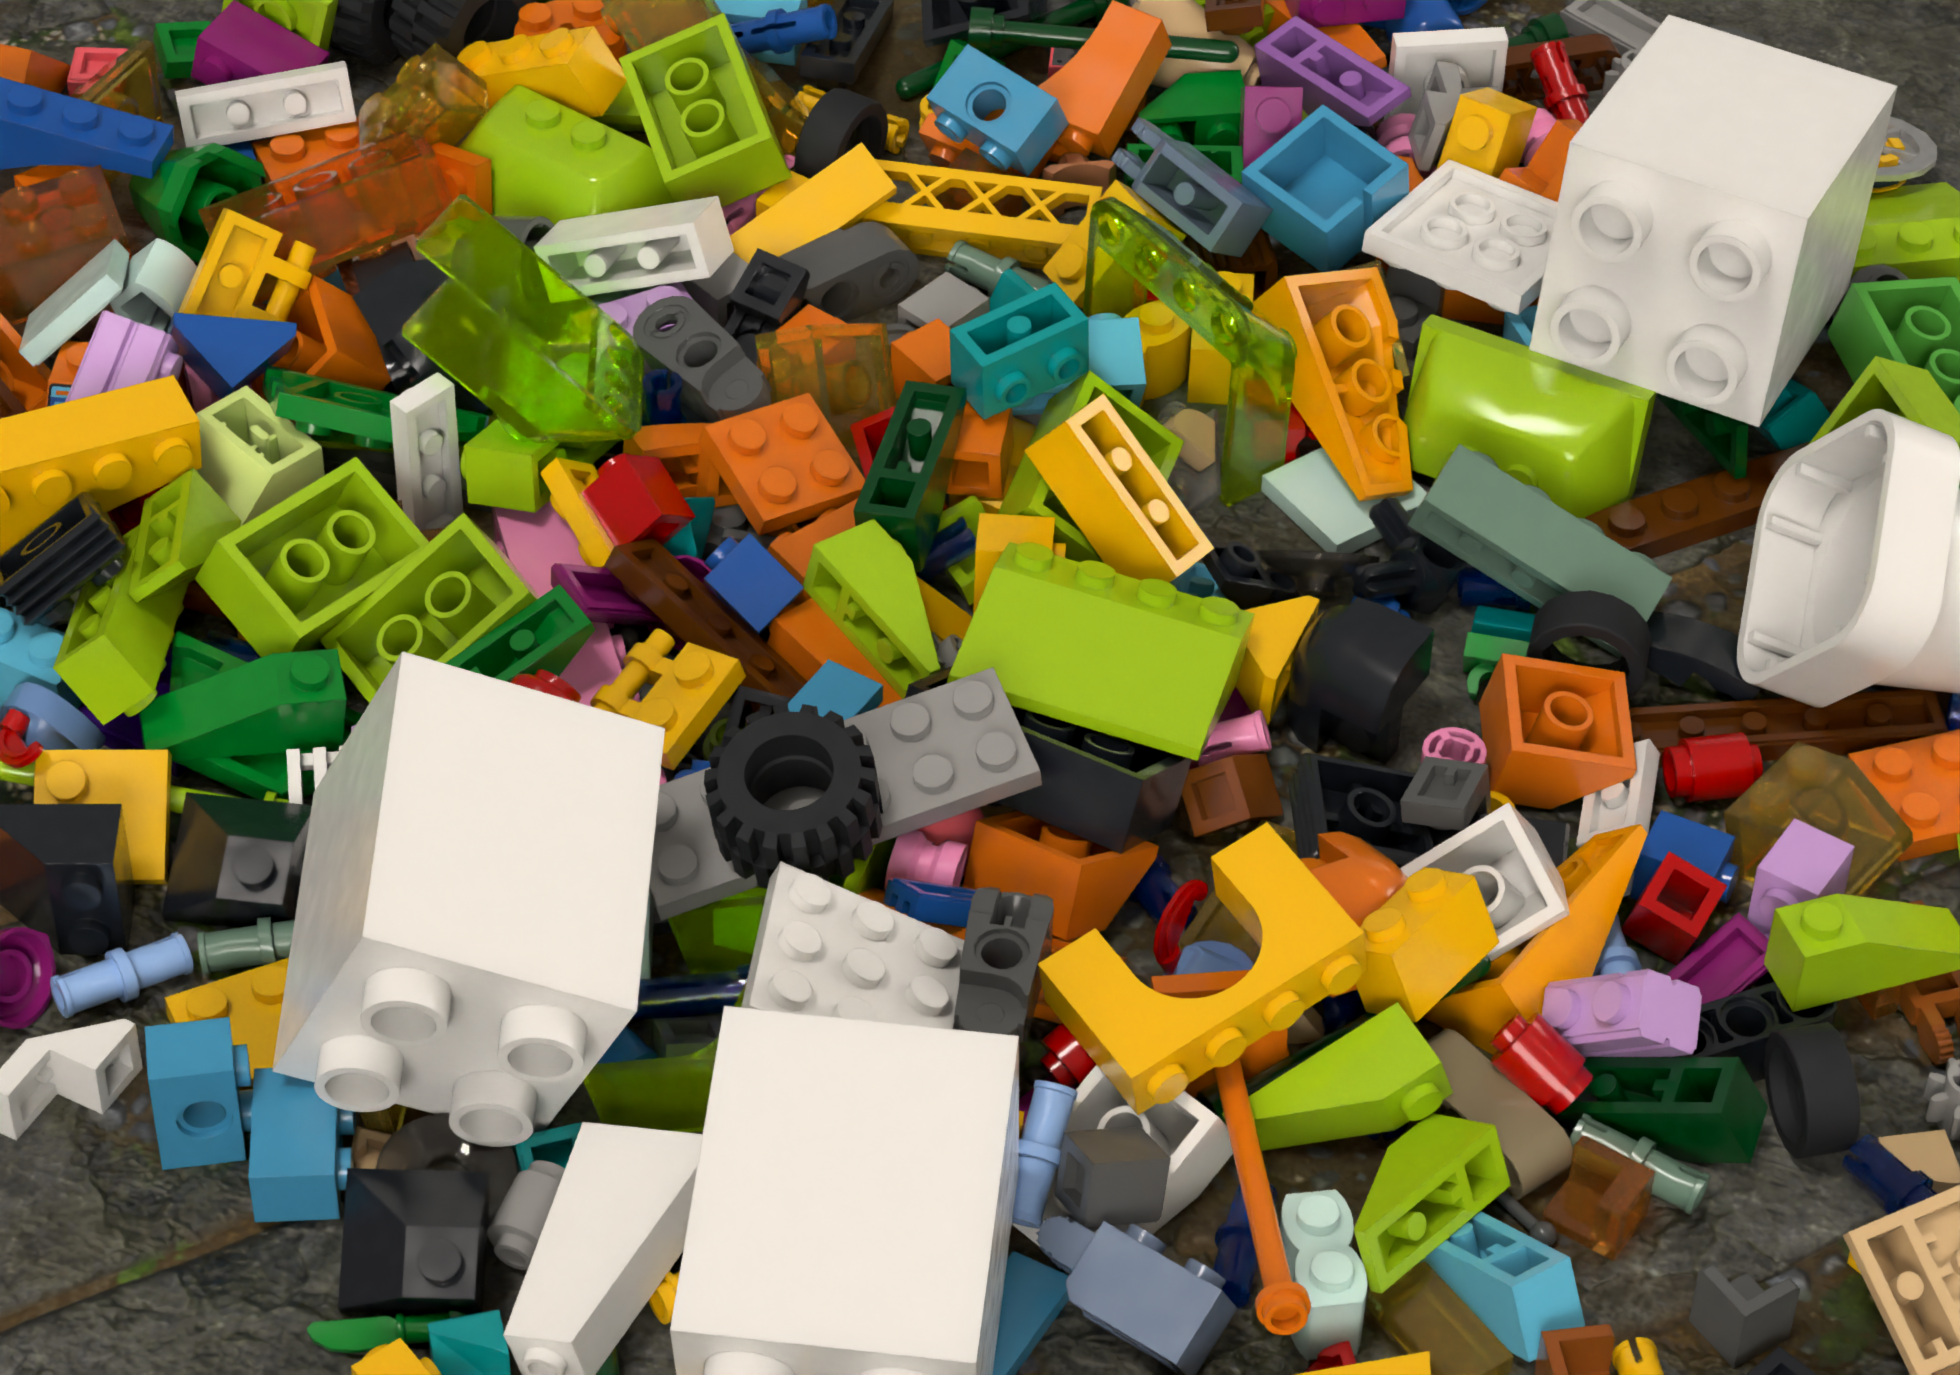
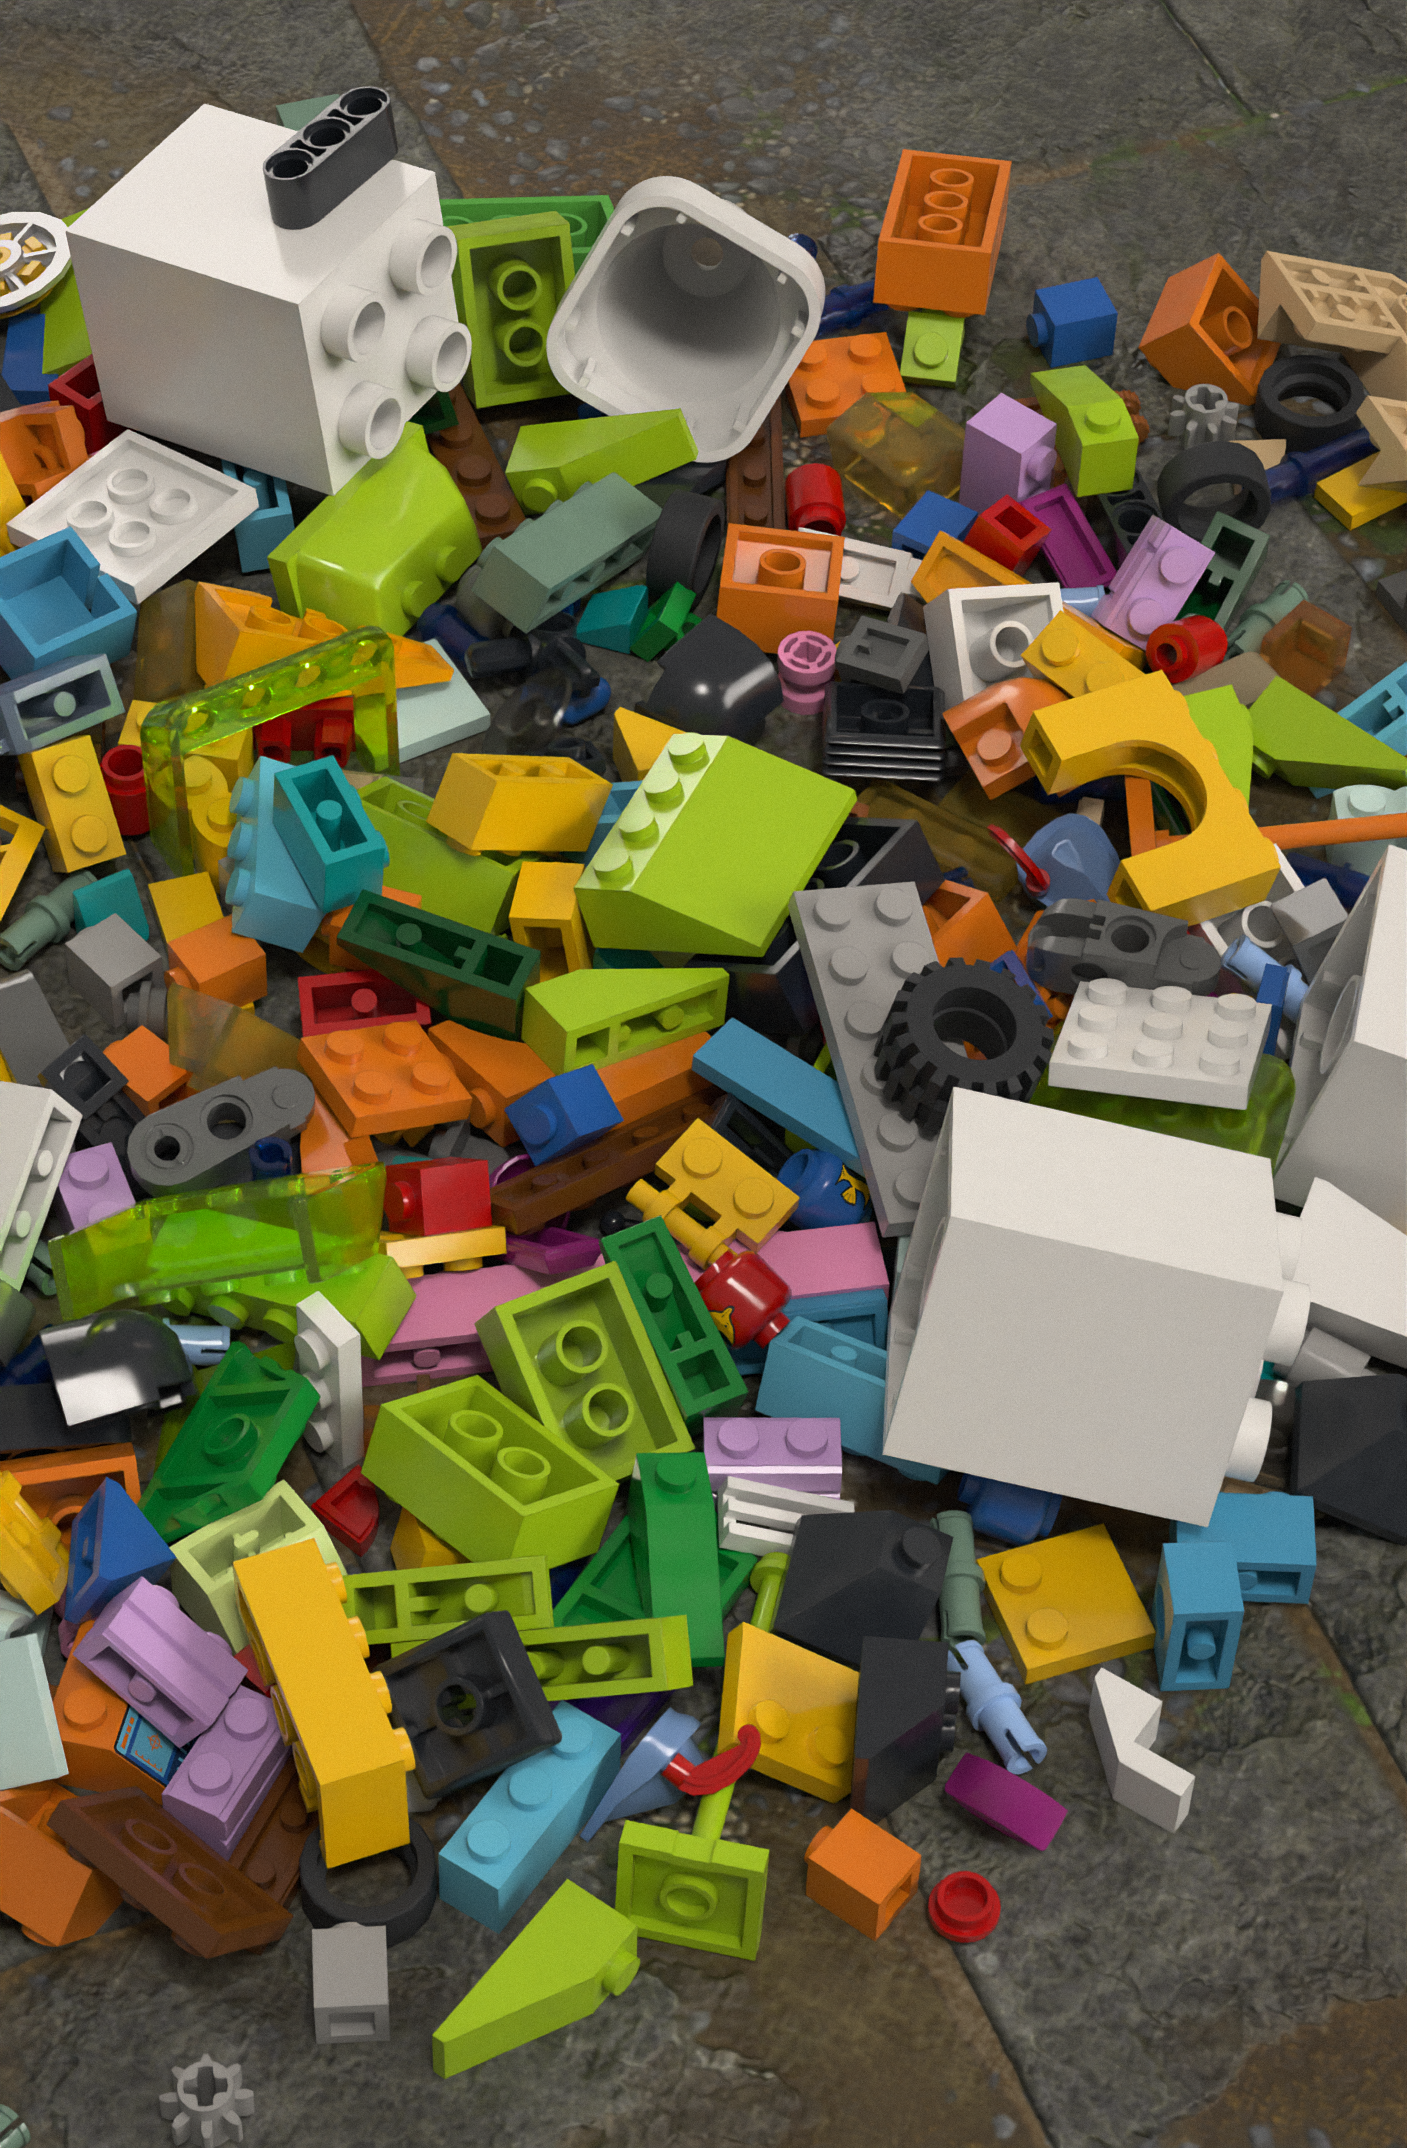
camera: 85 degrees left, 5 degrees up
none -> black beam [262,86,398,230]
none -> lime slope [505,408,699,515]

